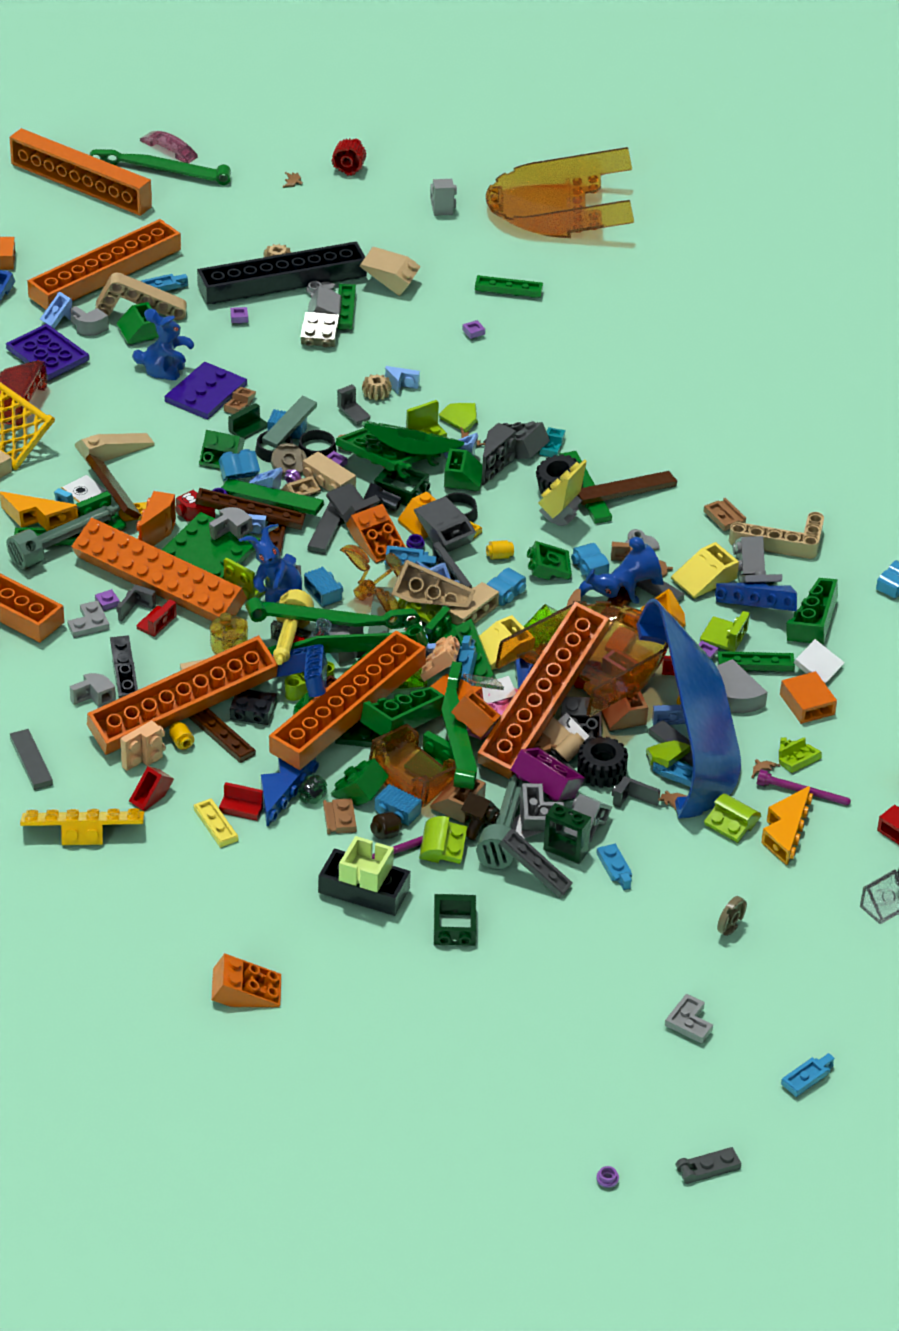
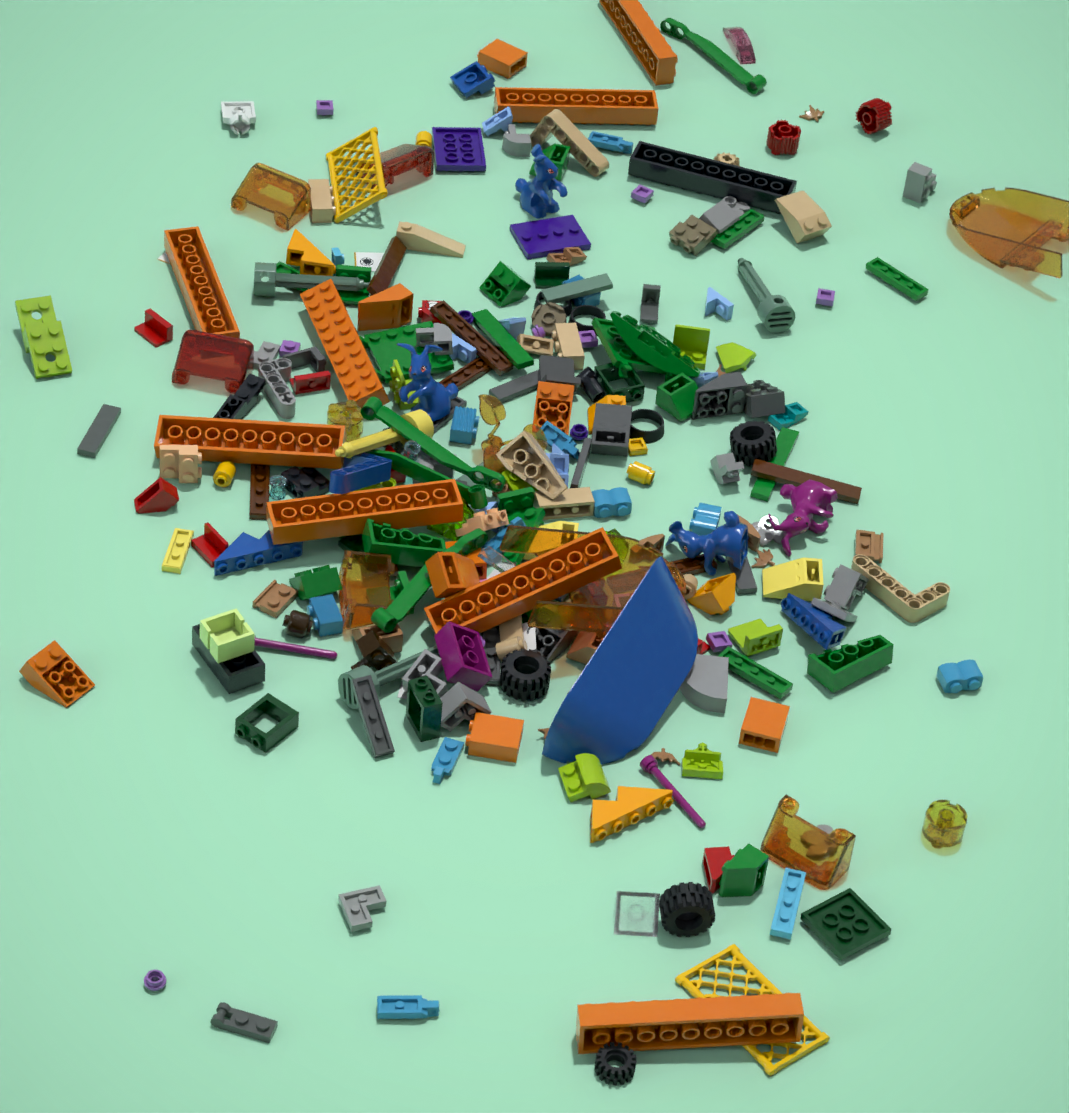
camera: 35 degrees right, 0 degrees up
yellow bracket [20,808,144,845] -> none
light grey brick [70,673,116,707] -> none
dark azure brick [218,449,260,481] -> none
clear green head [298,775,327,804] -> none
tan gear [362,374,392,401] -> none
lime brick [419,816,467,864] -> none
green plate [527,541,572,580] -> none
medium nougat piece [533,733,557,752] -> none
light yellow slope [538,459,587,519] -> none
dark grey bracket [612,776,660,807] -> none
dark tan tile [717,896,747,936] -> none
white tile [793,639,845,684] -> none
none -> clear red windscreen [172,330,254,394]
none -> light grey beam [258,358,296,419]
none -> clear light blue bush [269,475,287,500]
none -> yellow brick [415,131,432,155]
none -> orange brick [465,712,524,763]
none -> sand green piece [738,258,795,333]
none -> red brick [766,120,801,155]
none -> magenta animal [768,479,838,557]

